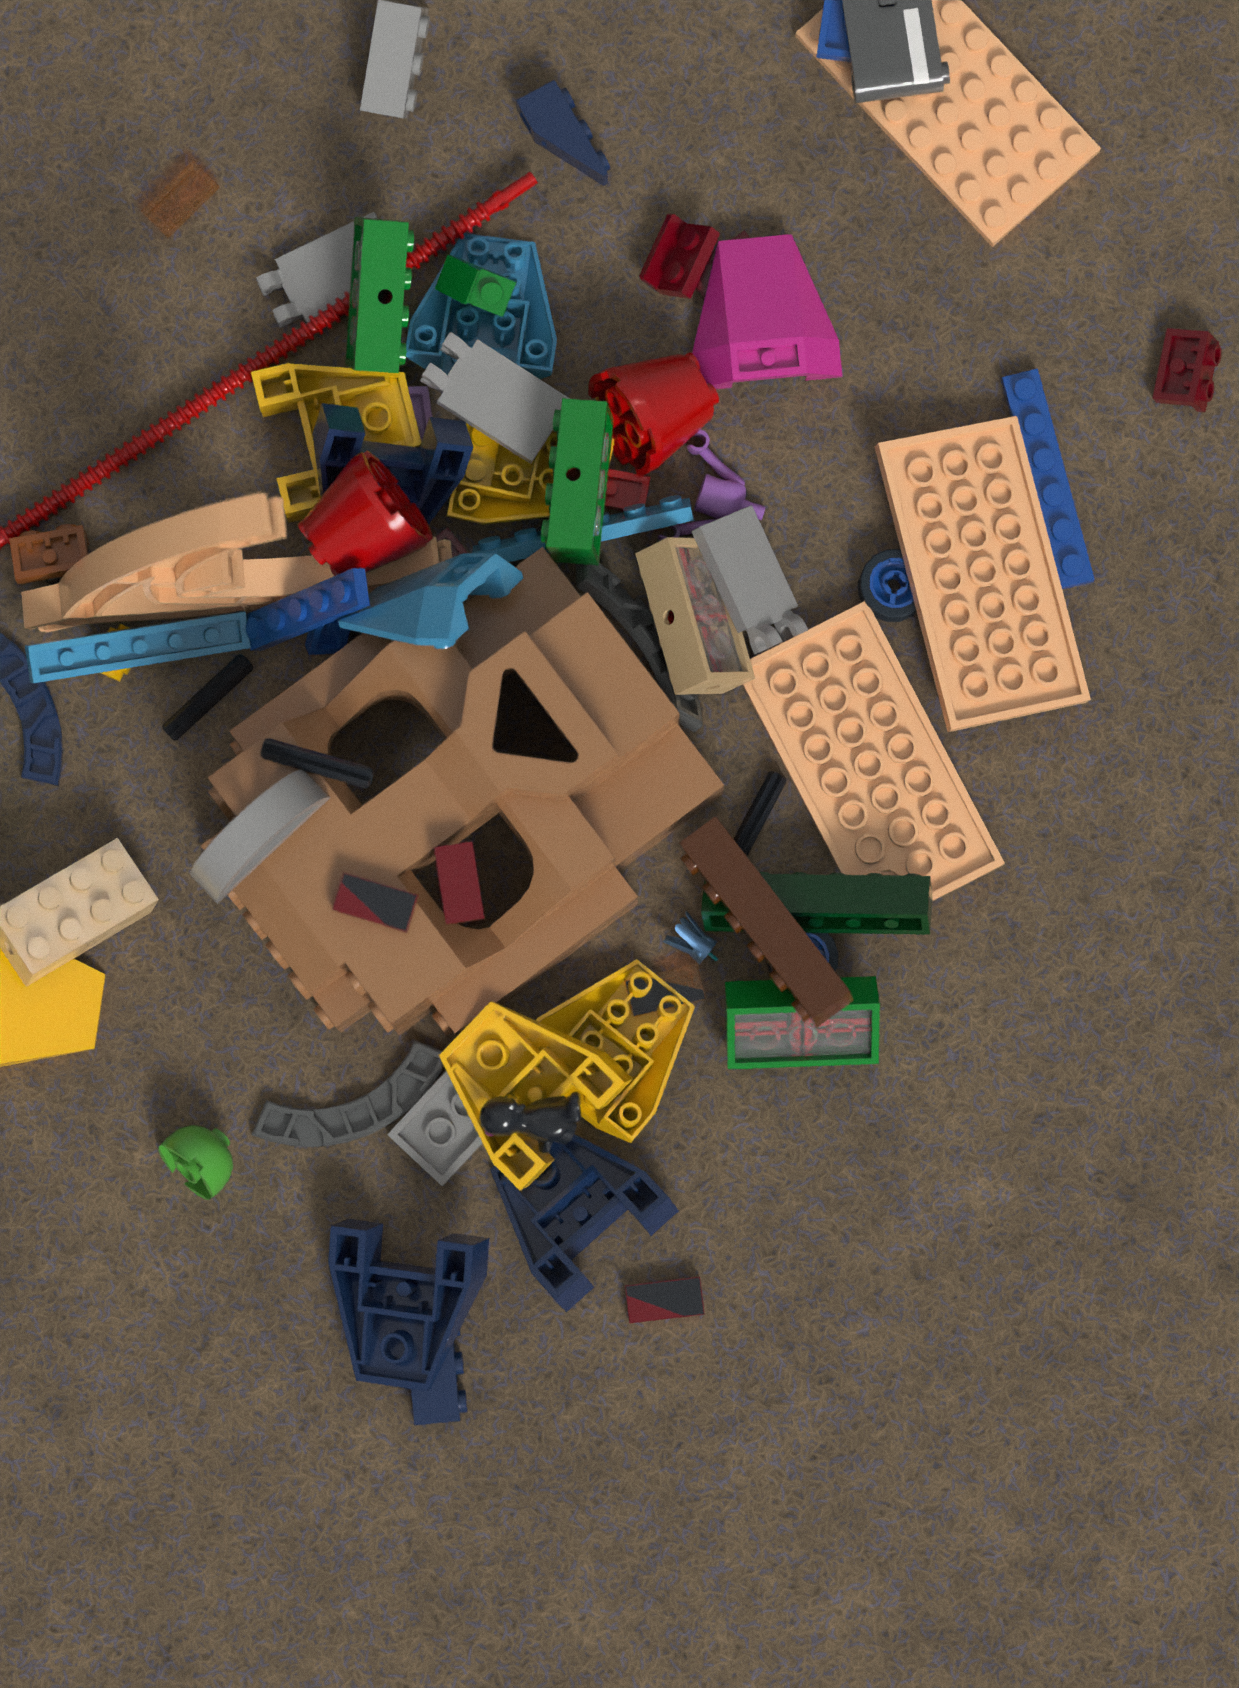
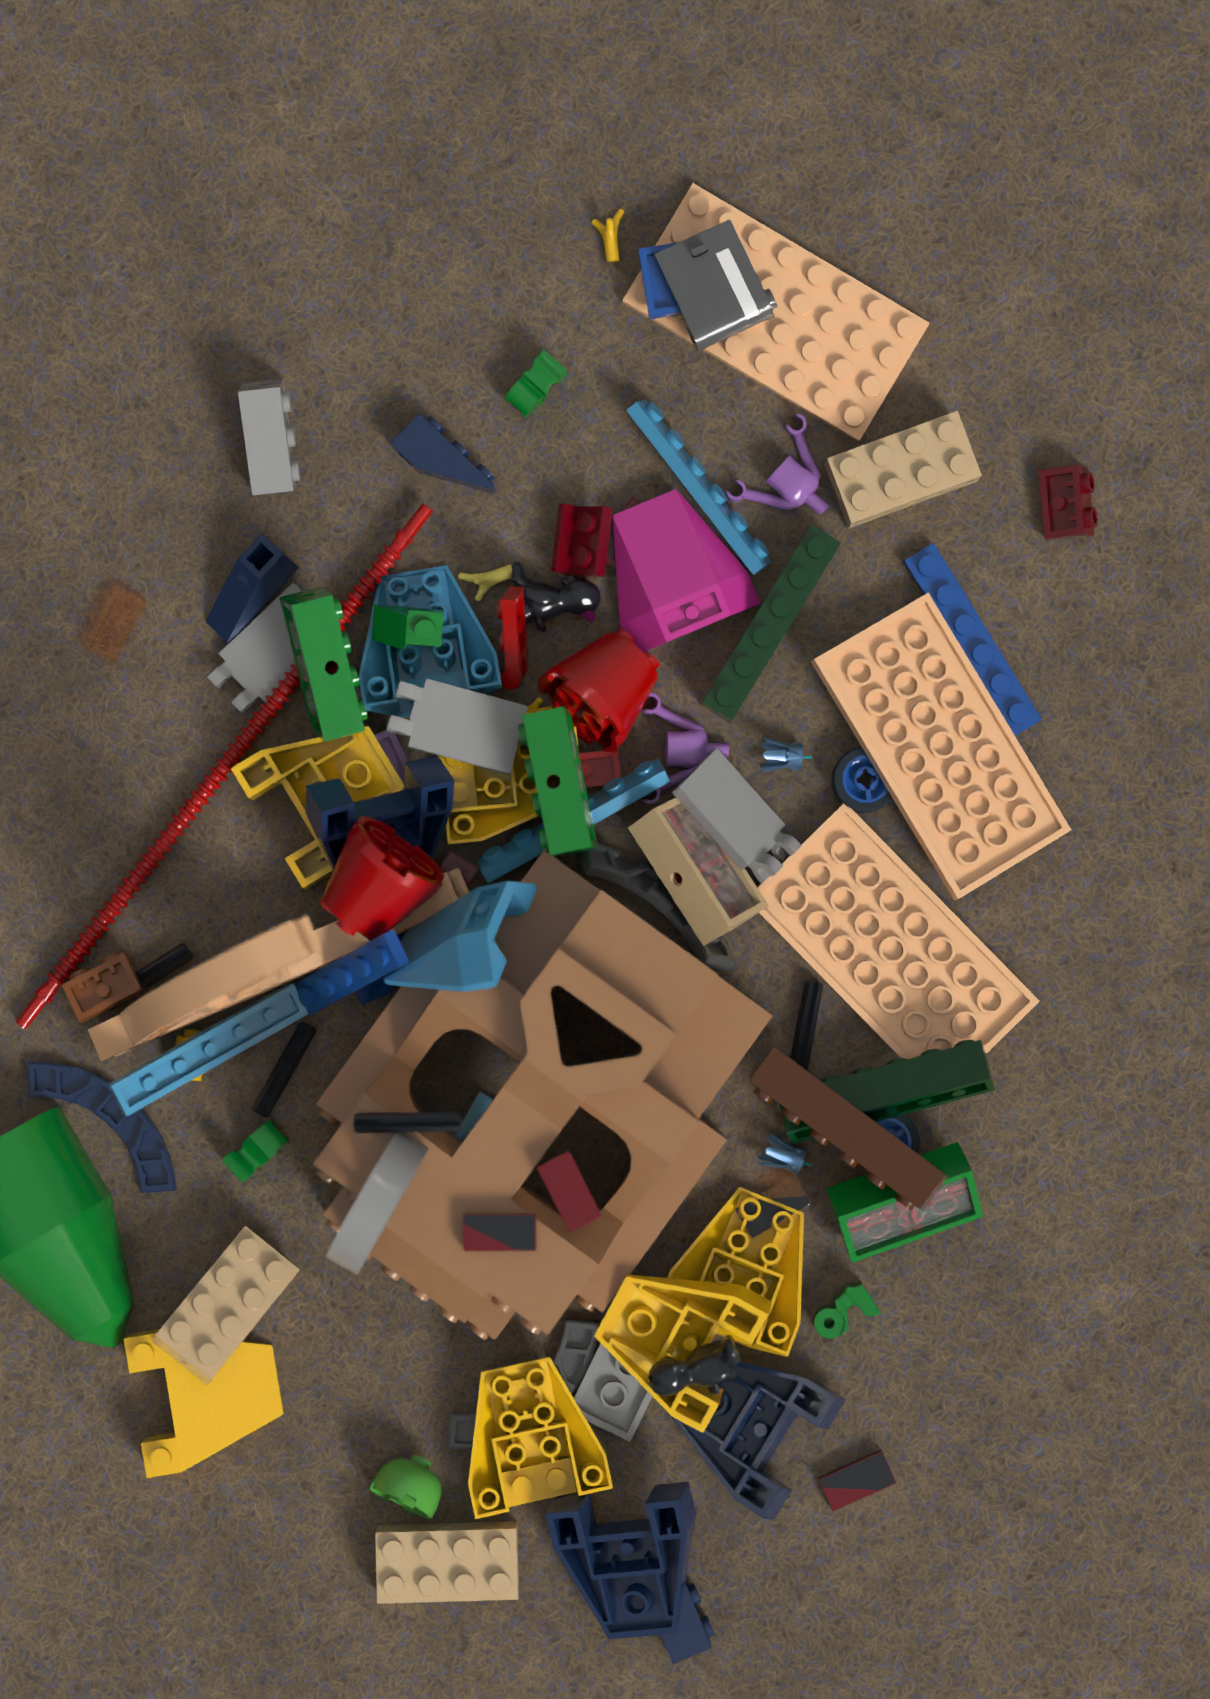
camera: 20 degrees left, 5 degrees up
none -> dark blue slope [205,533,299,644]
none -> green leg [221,1119,290,1184]
none -> tan brick [375,1521,519,1604]
none -> light yellow bar [458,564,512,602]
none -> yellow wedge [468,1356,613,1519]
none -> red plate [497,586,528,690]
none -> green leg [504,349,569,419]
none -> black animal [510,562,601,632]
none -> dark azure plate [626,400,772,575]
none -> dark green brick [701,525,841,723]
none -> medium lavender piece [725,414,829,516]
none -> flat silver piece [760,737,812,773]
none -> green leg [813,1280,881,1338]
none -> tan brick [824,411,982,529]

